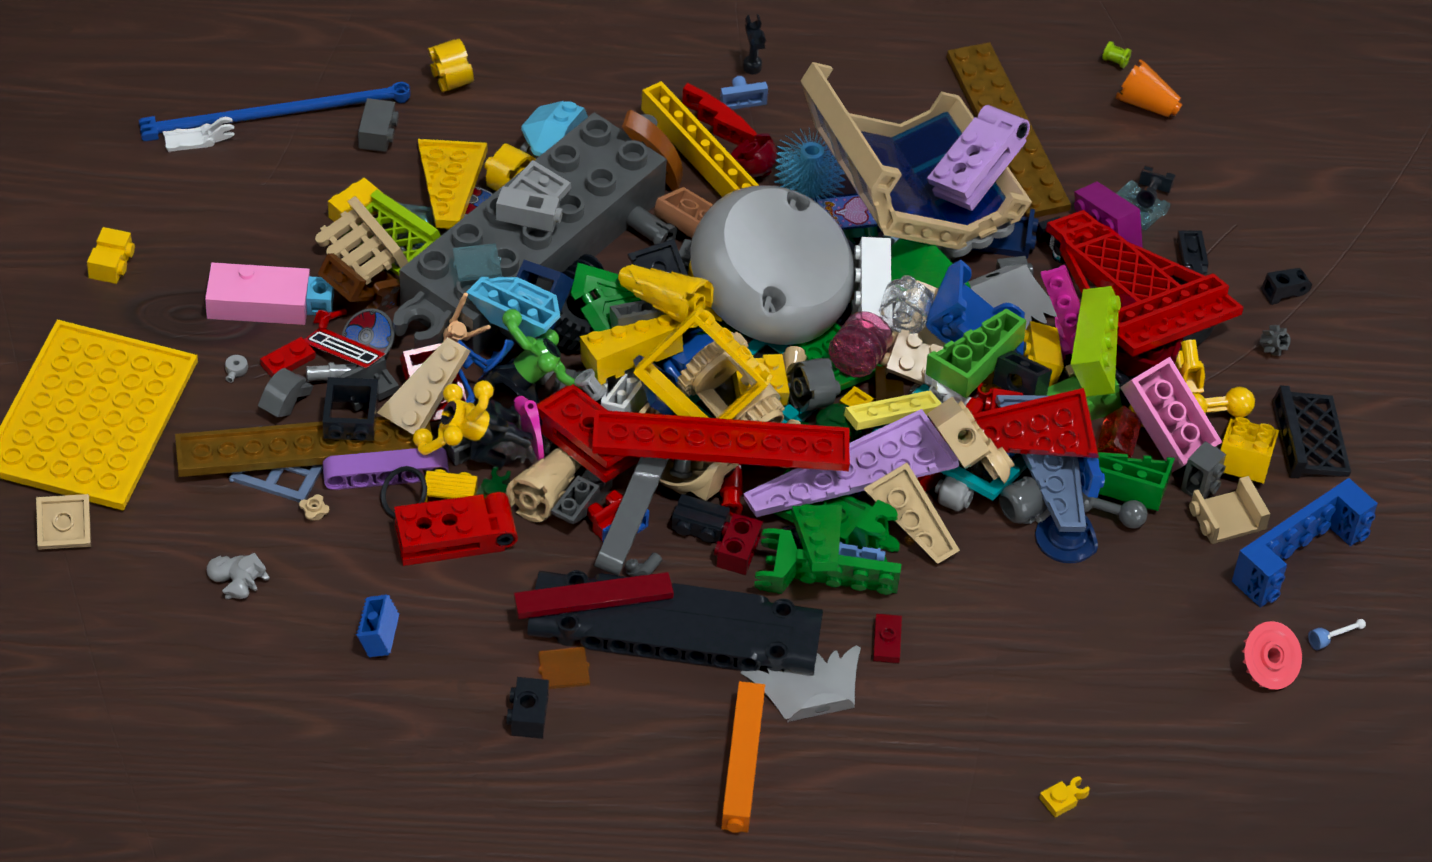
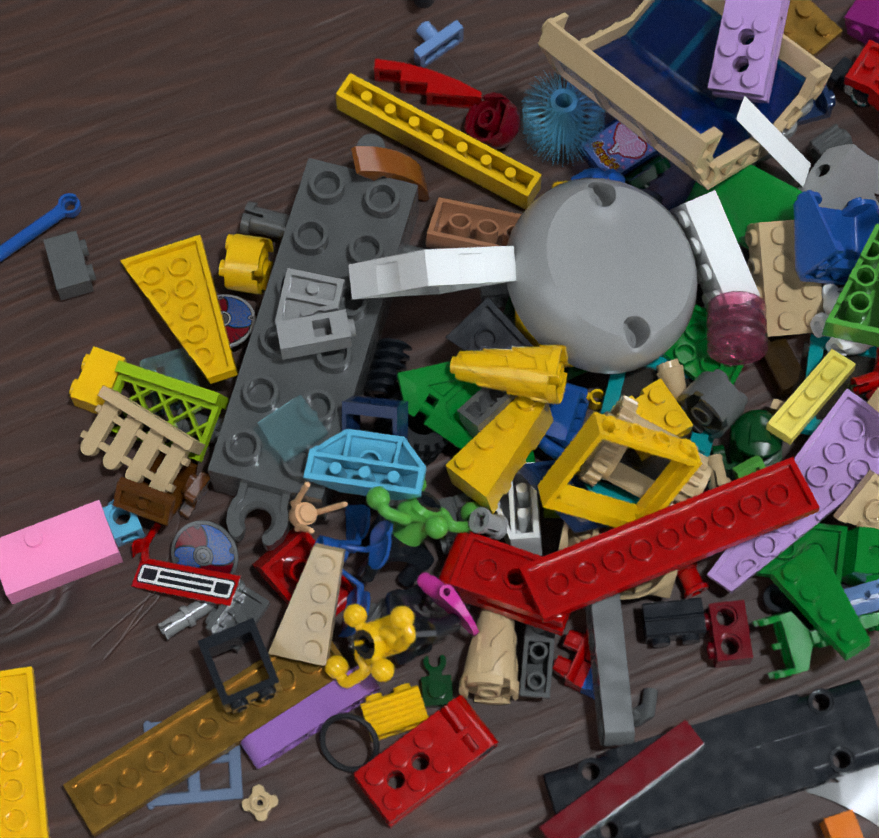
camera: 20 degrees left, 20 degrees up
light grey piece [225,355,248,383] -> none
dark grey brick [258,368,313,417] -> none
red plate [260,337,316,377] -> none
yellow brick [428,39,474,92] -> none
medium azure wedge [521,101,588,156] -> none
yellow plate [839,386,874,406] -> none
clear brick [879,275,934,334] -> none
none -> white tile [348,246,516,300]
none -> white sticker [736,96,811,187]

